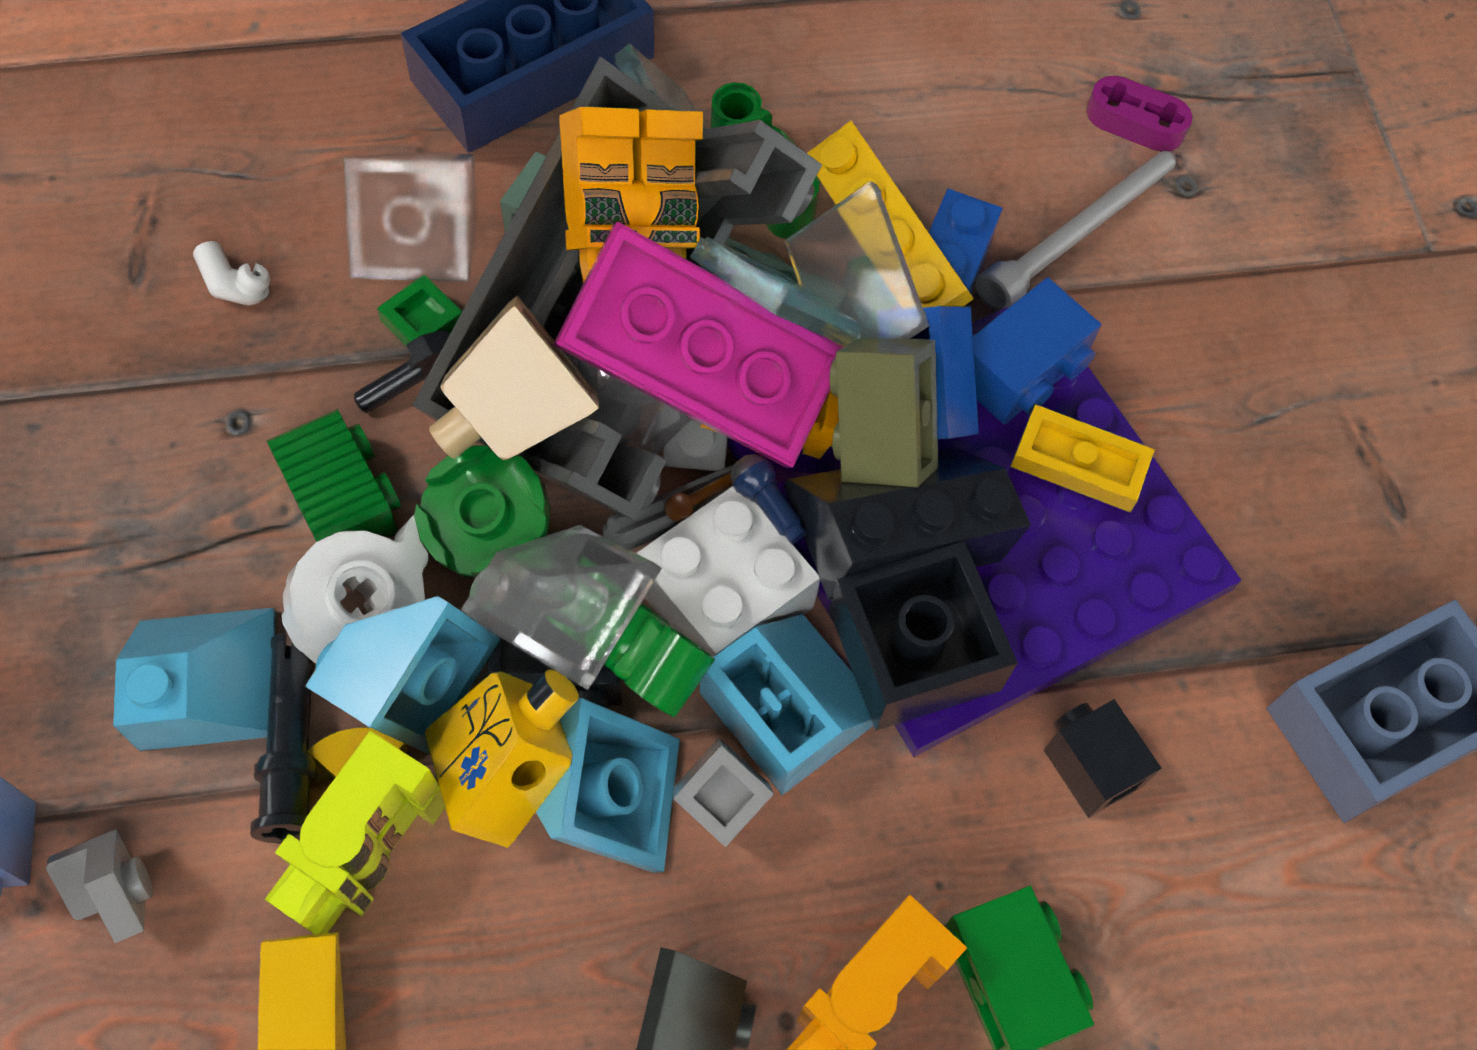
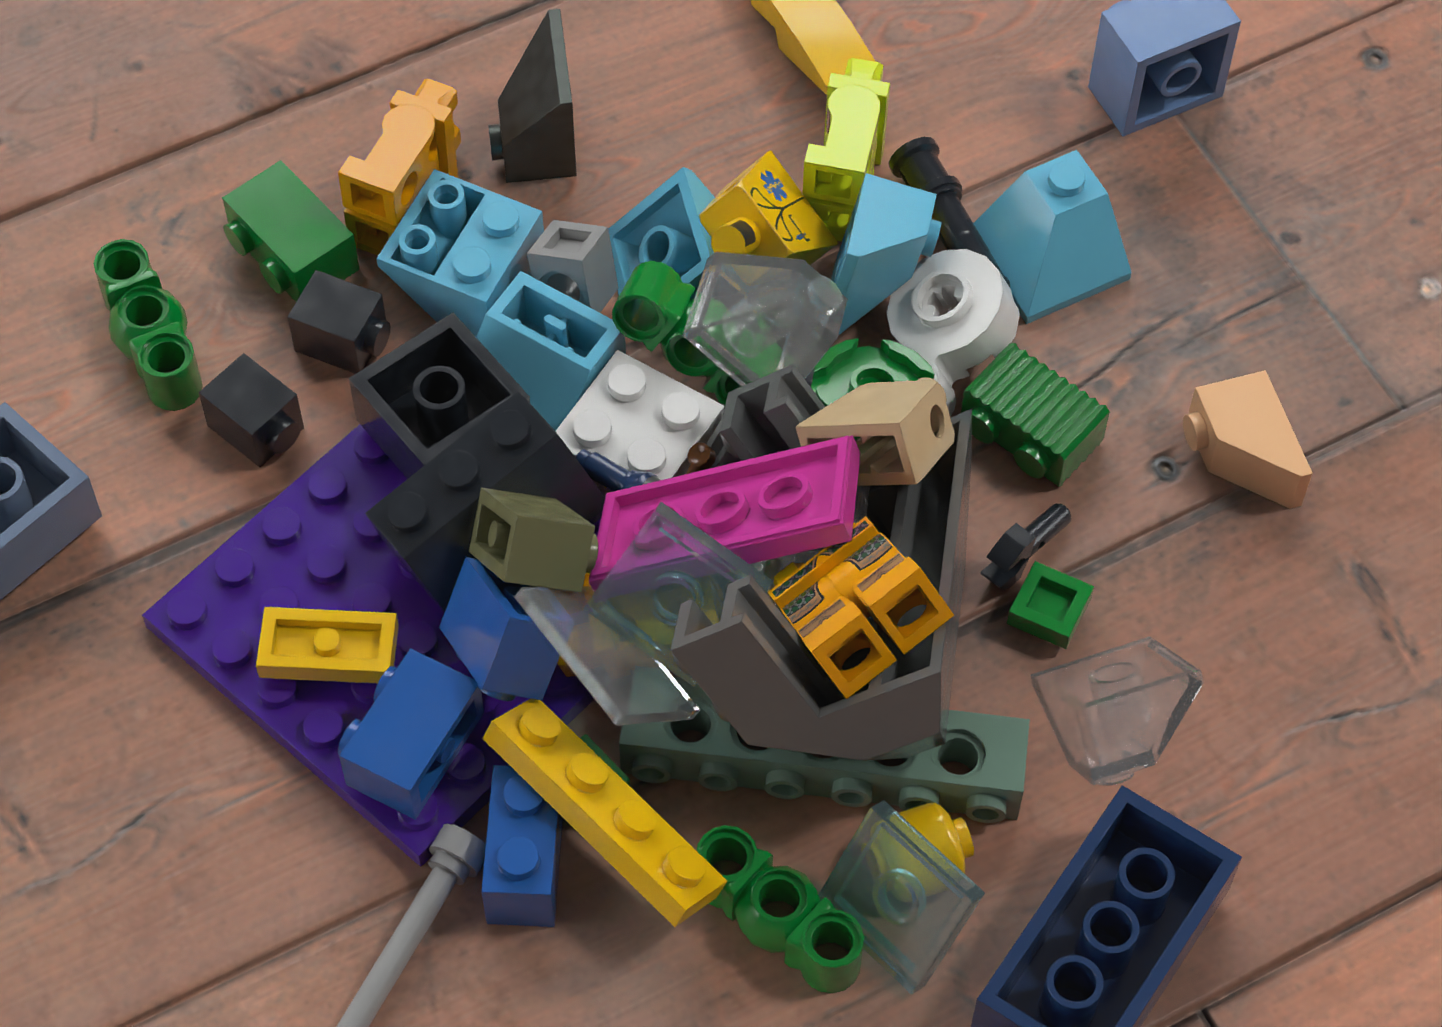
camera: 165 degrees right, 5 degrees down
light grey bracket [46,829,153,943] -> none
white arm [193,241,271,306] -> none
none -> green piece [93,239,203,411]
none -> black brick [287,270,391,374]
none -> medium azure slope [376,169,544,337]
none -> light nougat slope [1183,370,1313,509]

